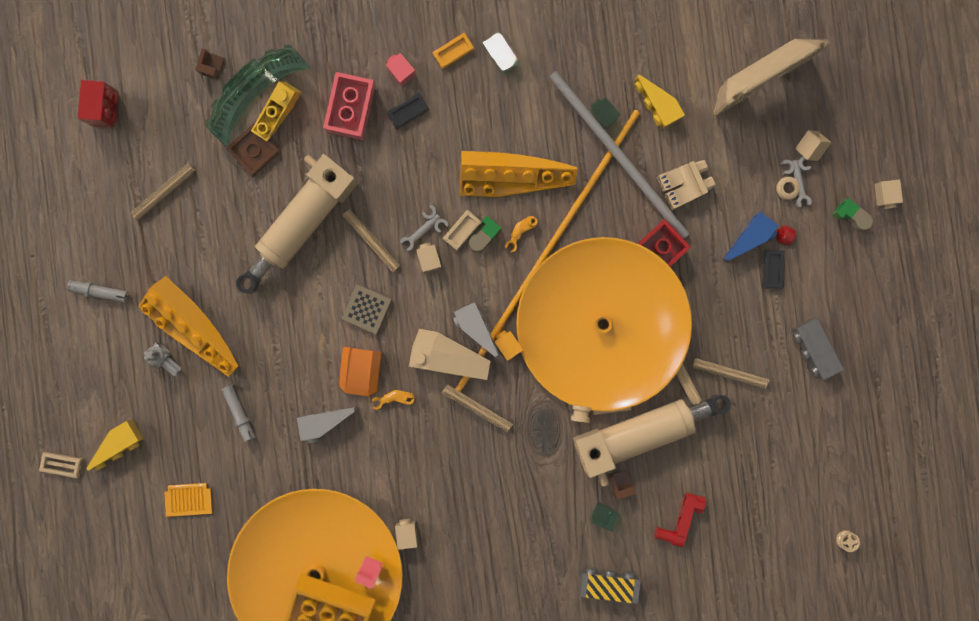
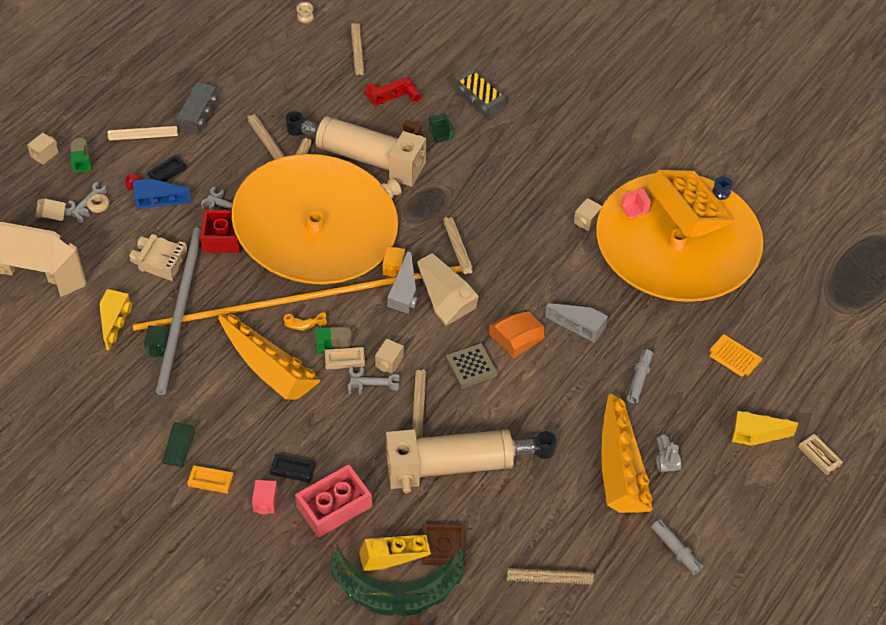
camera: 130 degrees left, 35 degrees down
light orange arm [372,390,414,410] -> none
none -> tan axle [108,126,178,141]
none -> light grey bar [201,187,233,210]
none -> tan axle [351,23,364,75]

